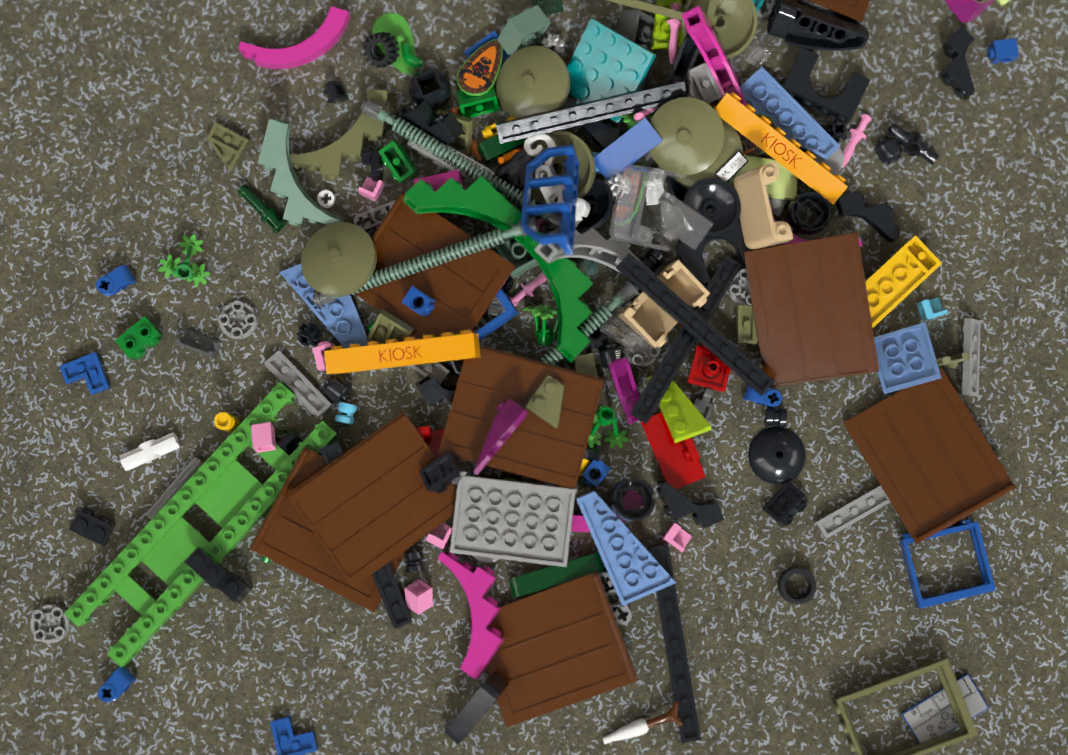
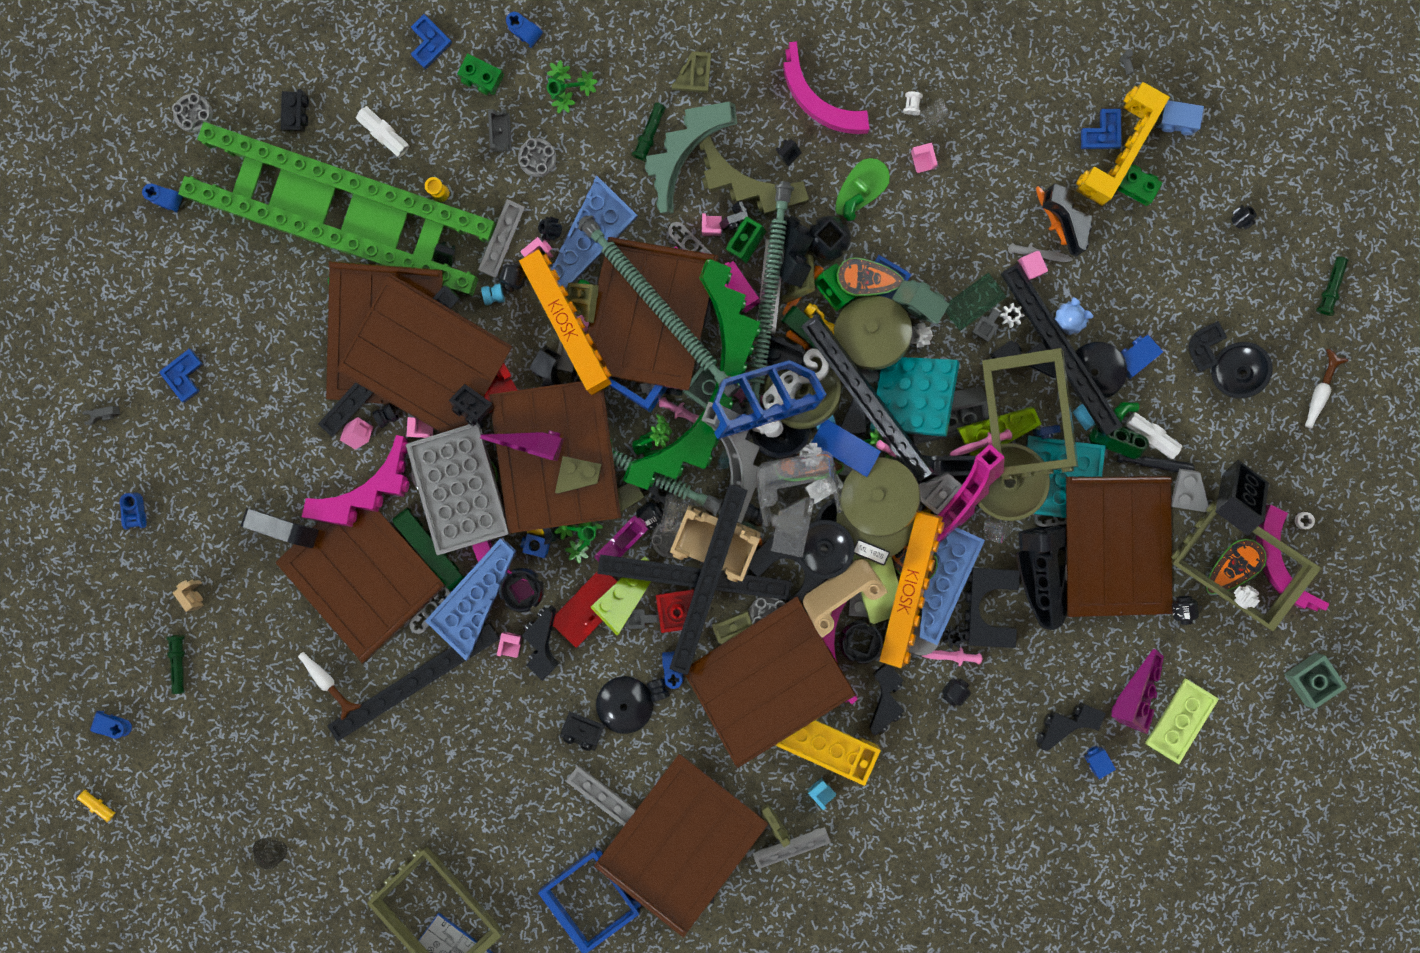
camera: 65 degrees right, 5 degrees up
light grey axle [146,457,203,520] -> none
black arch [185,547,253,603] -> none
bright pink panel [251,422,276,453] -> none
olive dish [301,222,377,297] -> none
white bush [317,190,335,208] -> none
black tyre [363,32,400,68] -> none
blue brick [402,286,436,317] -> none
black tyre [778,567,816,604] -> none
medium blue plate [874,322,942,394] -> none
black pin [887,123,939,165] -> none

